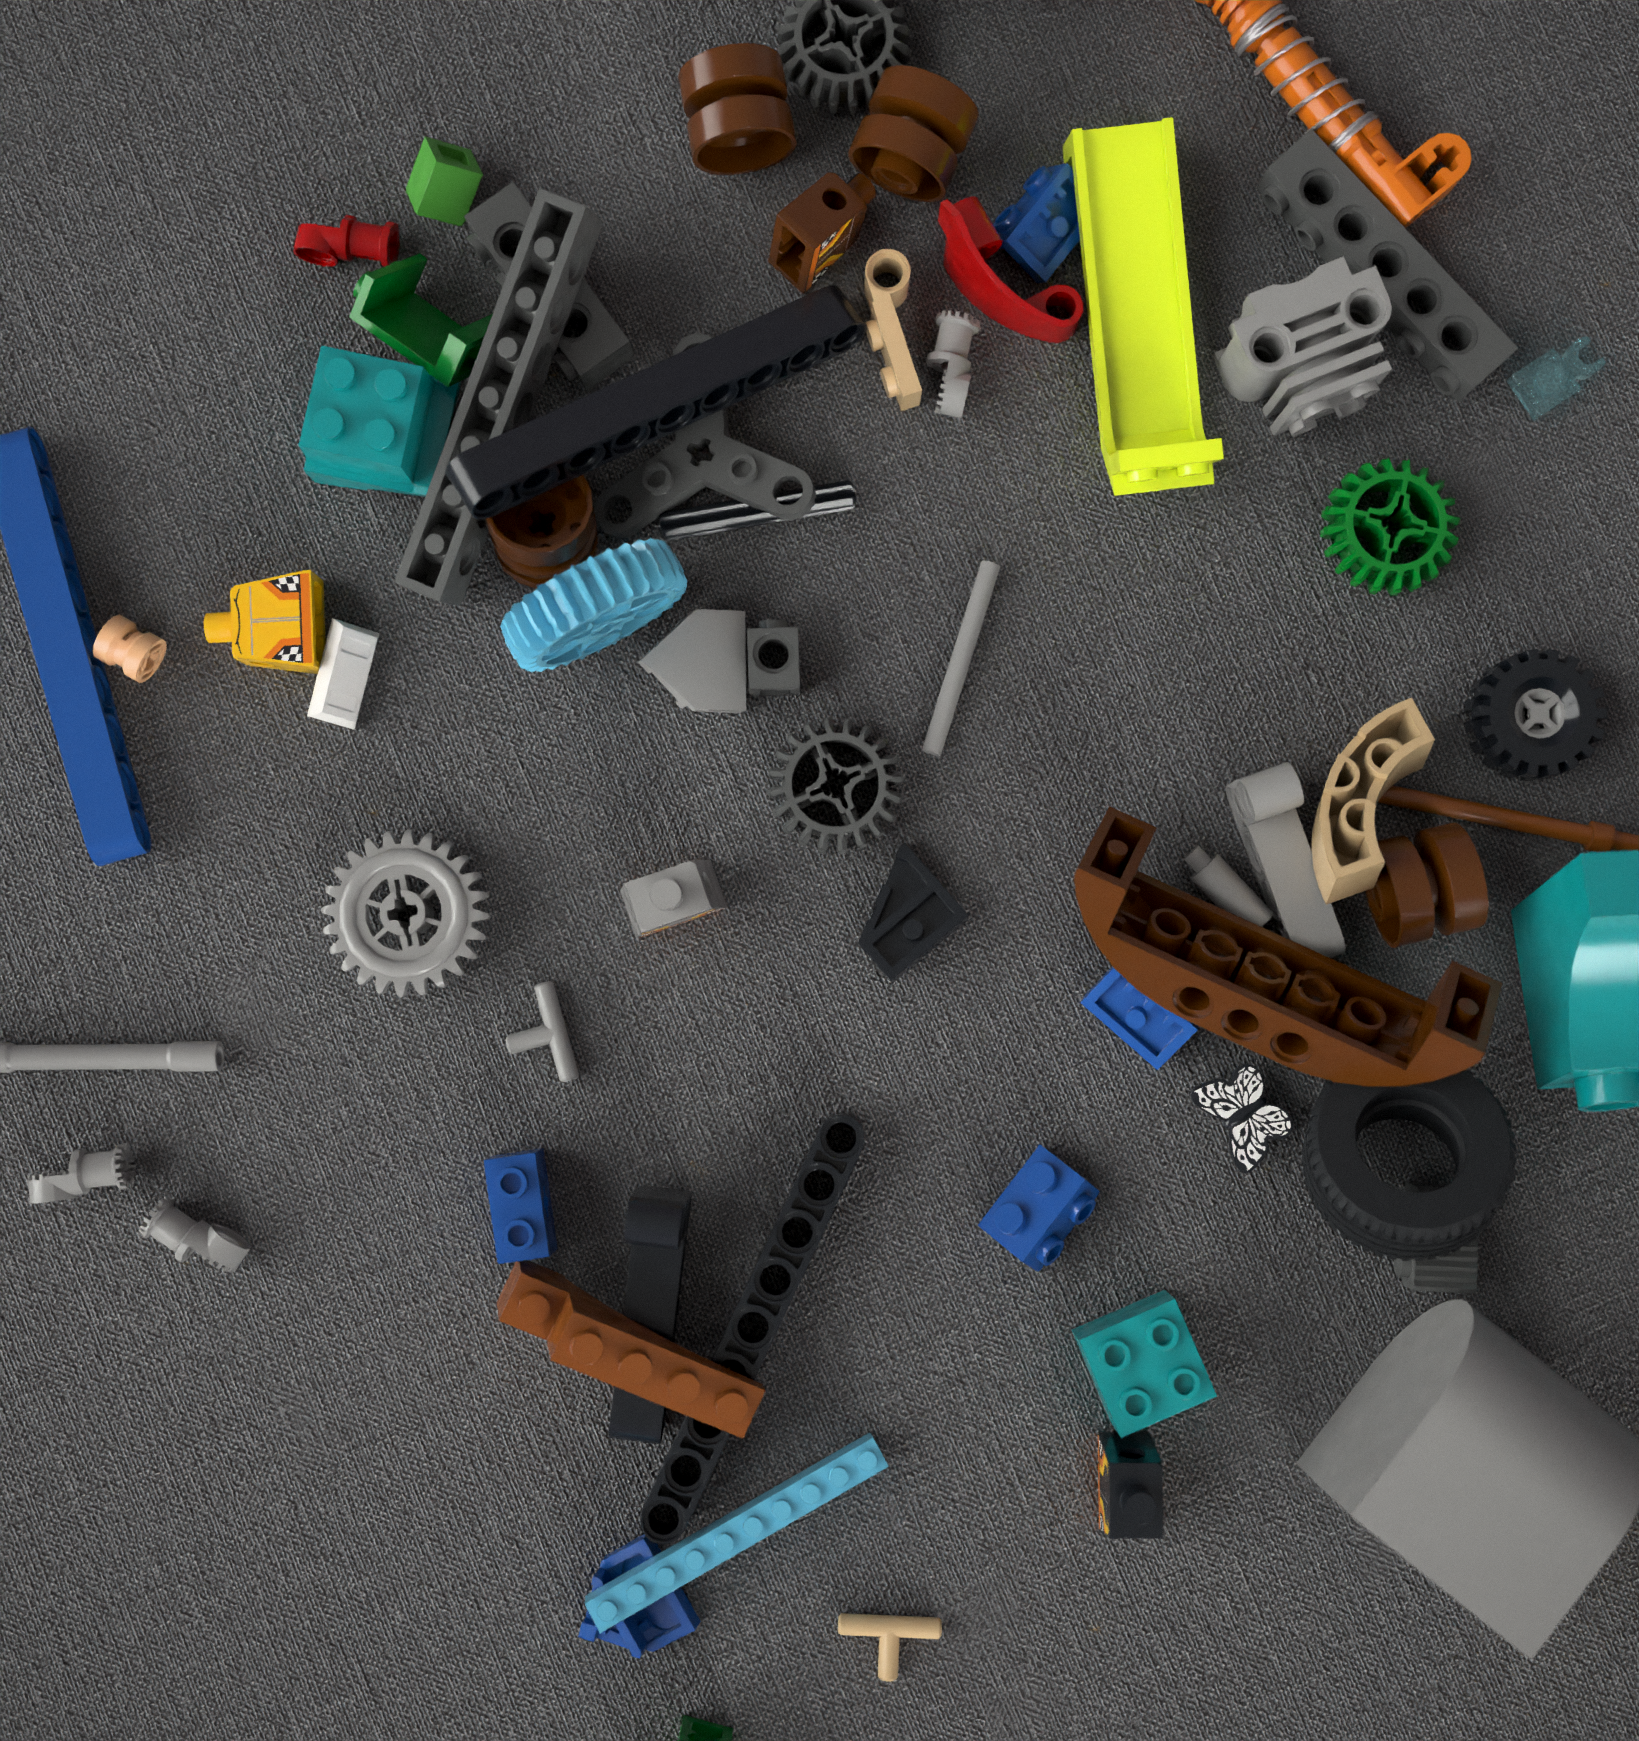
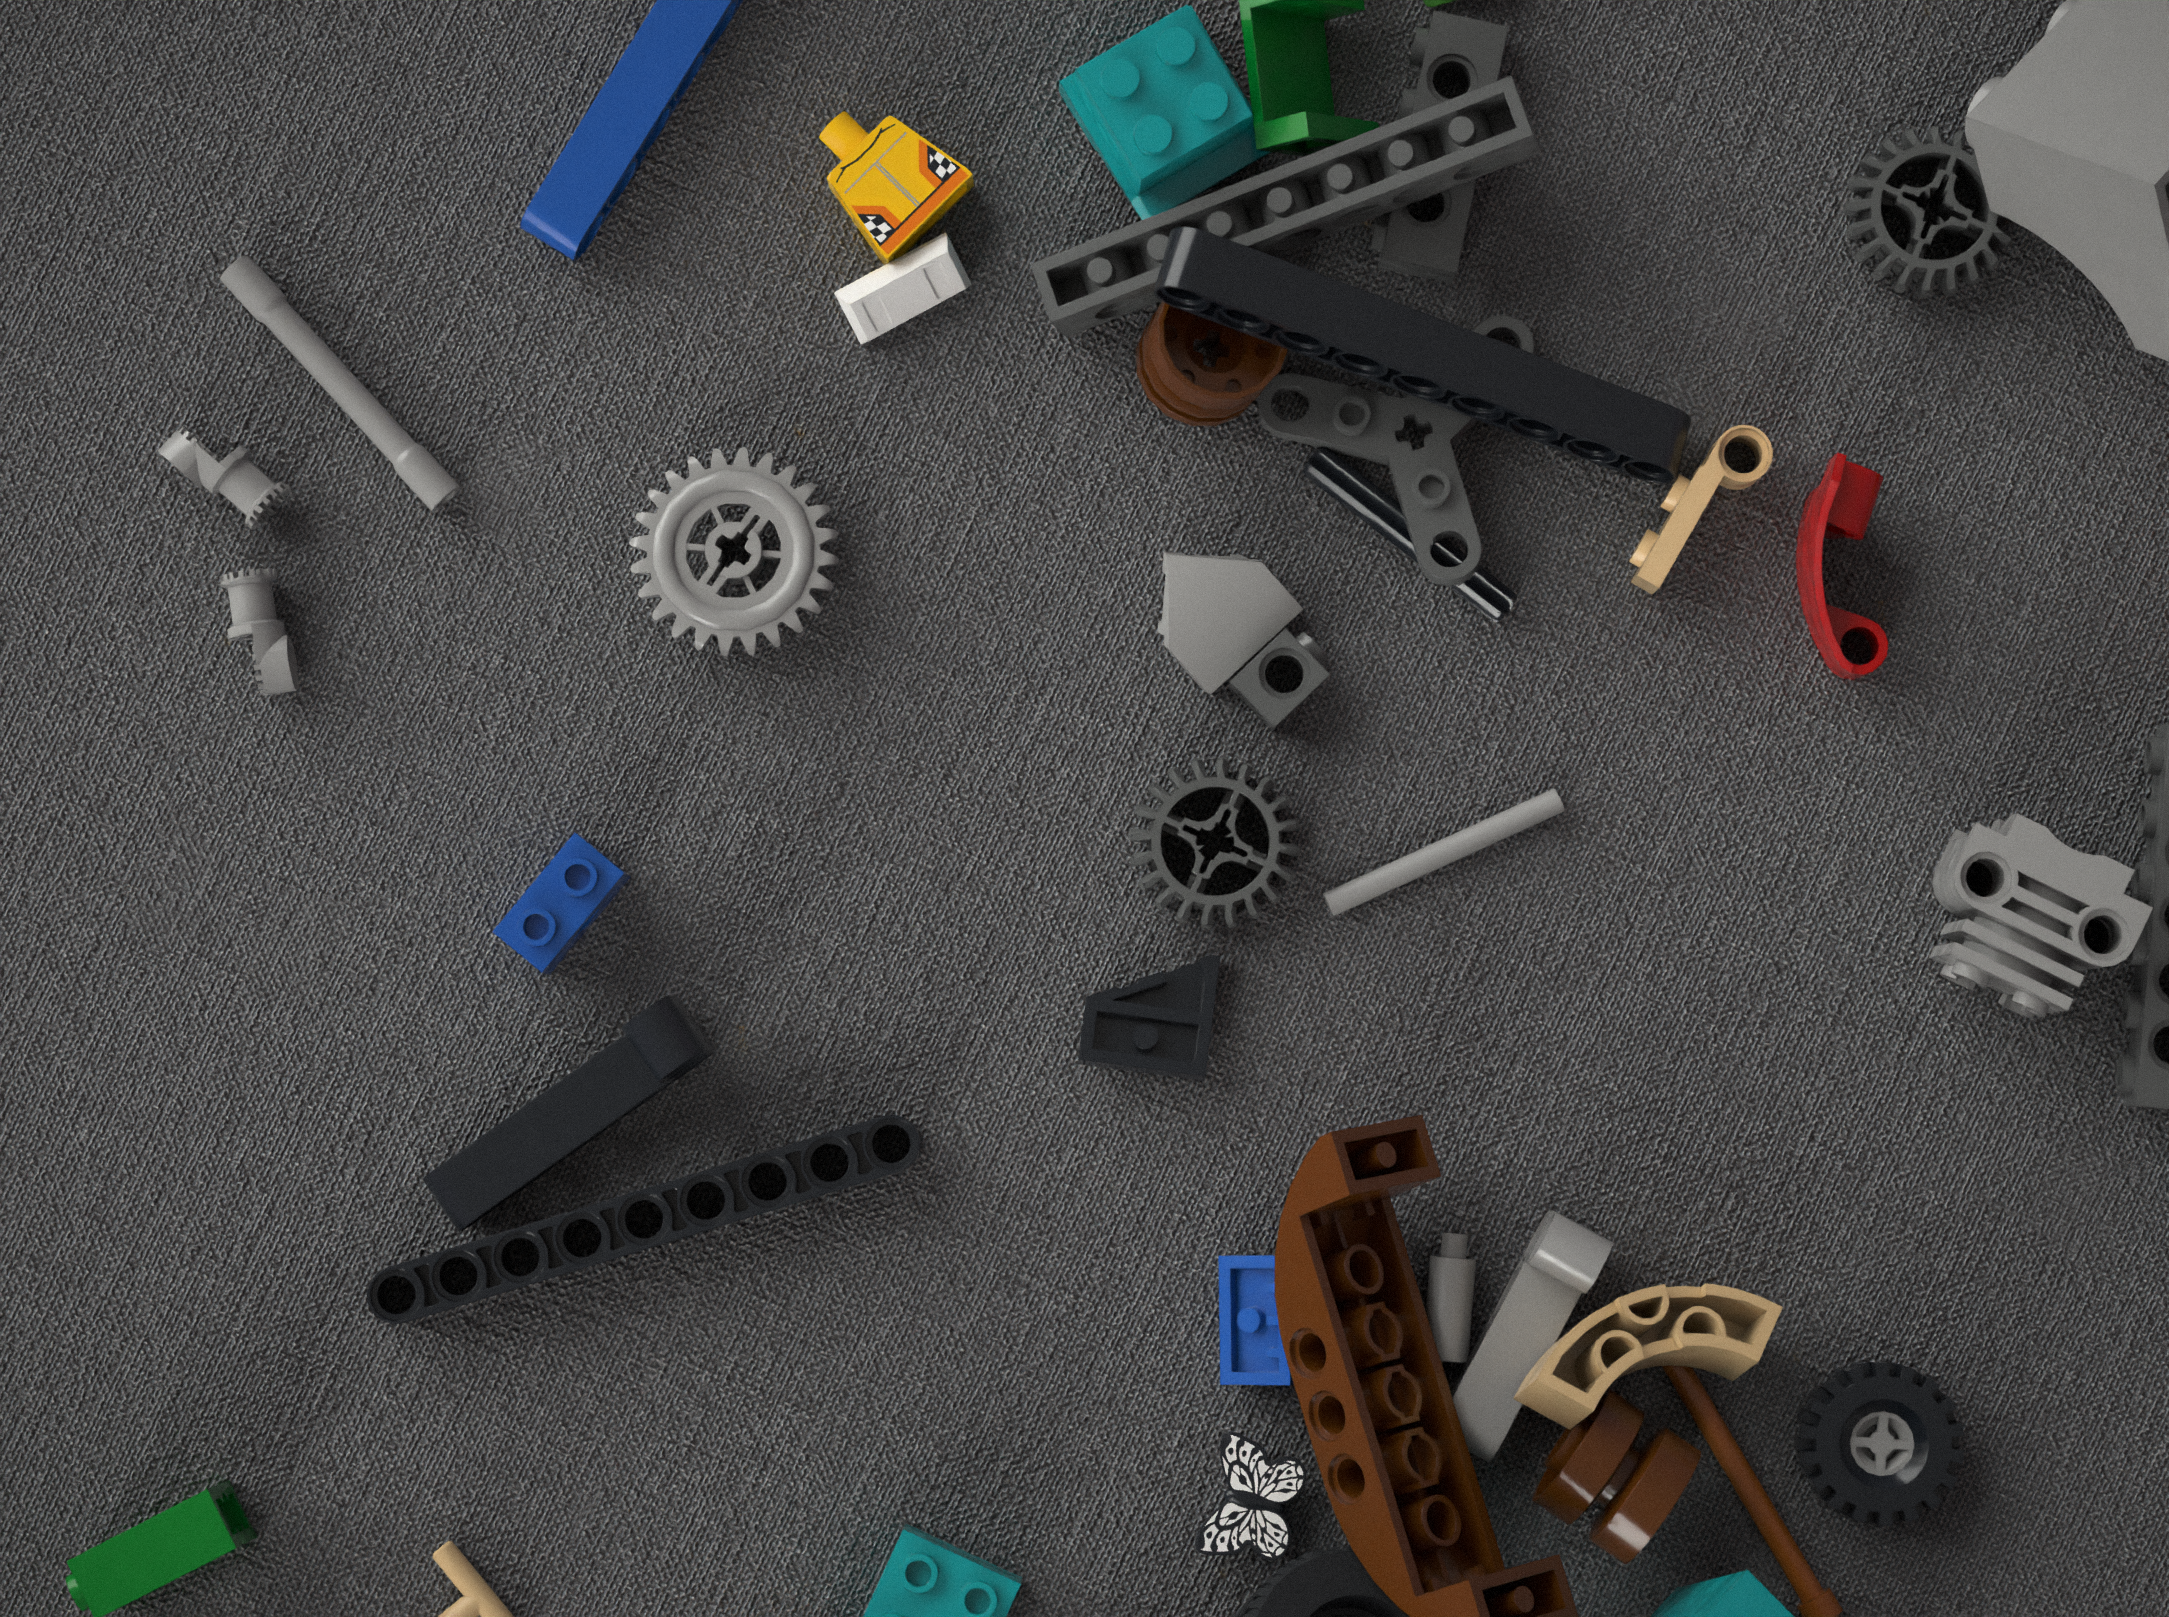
camera: 45 degrees right, 0 degrees up
light nougat wheel [93,614,167,683] -> none
dark orange arch [497,1260,766,1438] -> none
medium azure gear [500,538,688,672] -> none
light grey piece [506,981,579,1082] -> none
blue slope [578,1534,701,1659] -> none
medium azure piece [585,1432,889,1633] -> none
light grey torso [620,859,727,939] -> none
reddish brown wheel [678,43,797,175] -> none
reddish brown torso [768,172,876,295] -> none
reddish brown wheel [848,65,979,202] -> none
light grey connector [926,310,981,419] -> none
blue bracket [978,1145,1100,1272] -> none
blue bracket [993,163,1080,283] -> none
neon yellow panel [1062,117,1224,496] -> none
green gear [1319,458,1461,596] -> none

